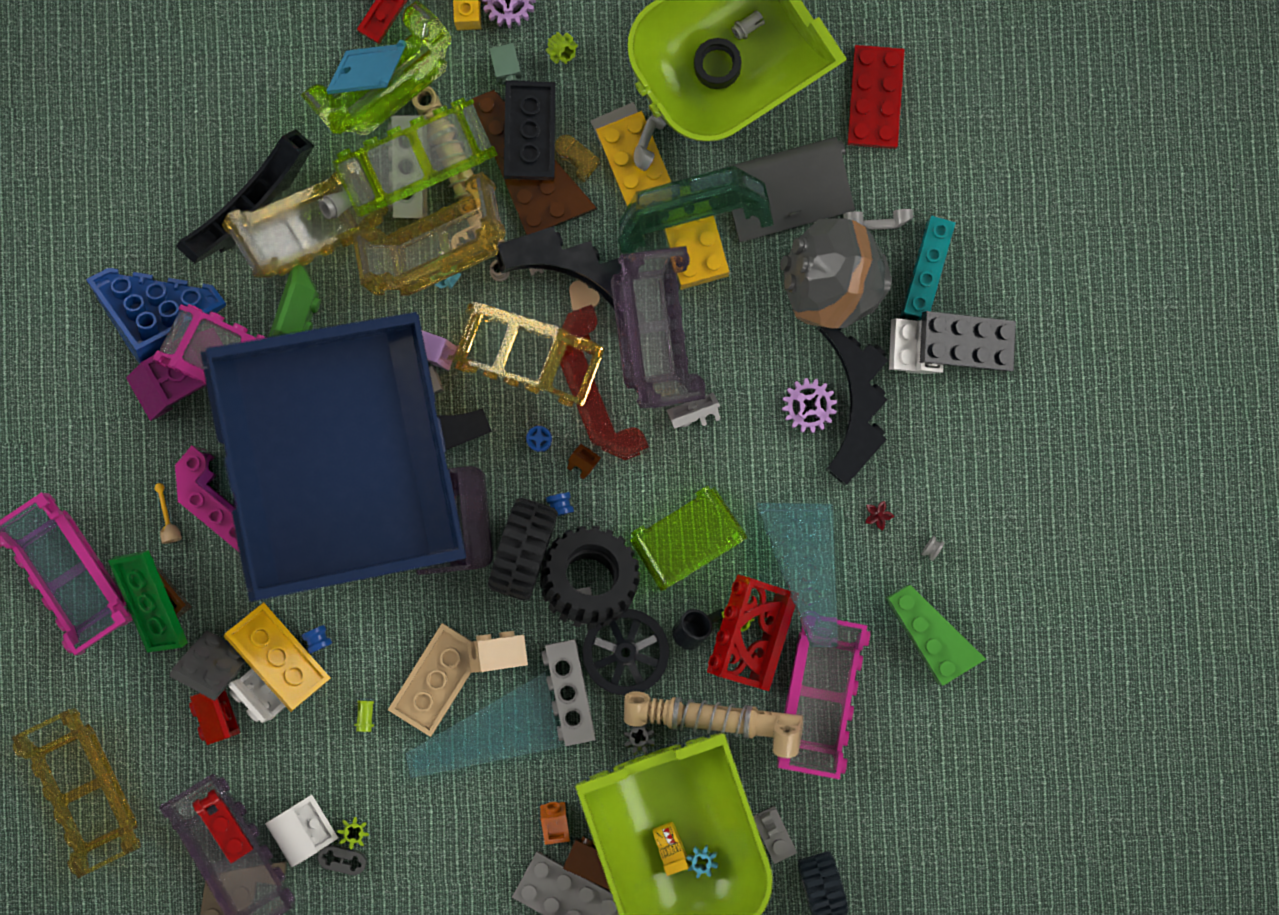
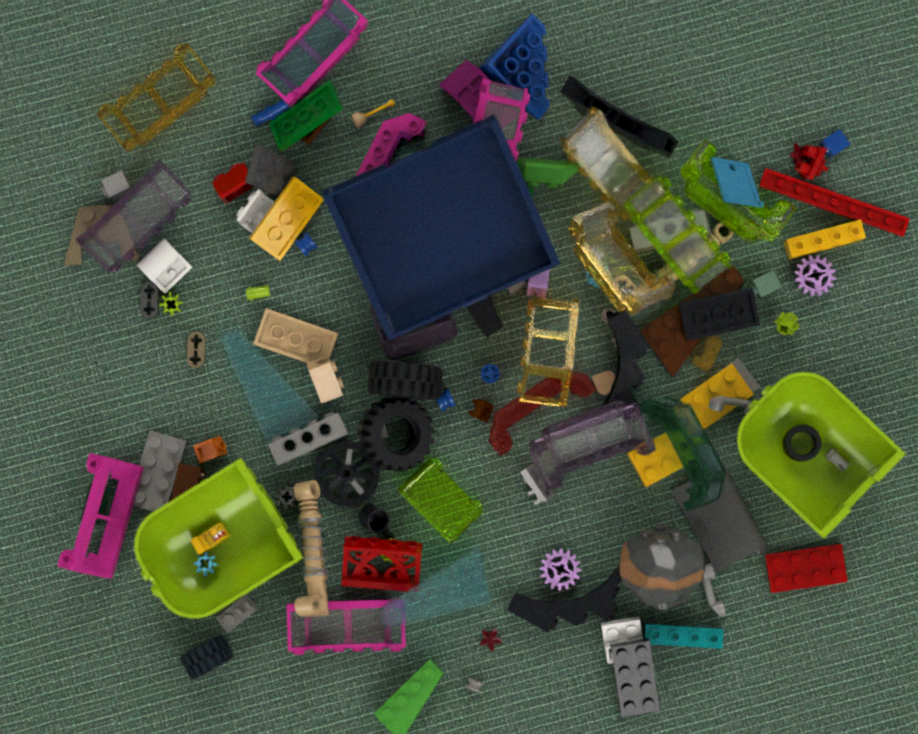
camera: 75 degrees right, 0 degrees up
red plate [192,789,254,864] -> none
light grey cone [319,188,358,219] -> none
none -> light grey brick [101,170,132,200]
none -> dark tan beam [187,332,206,368]
none -> blue pin [251,99,289,127]

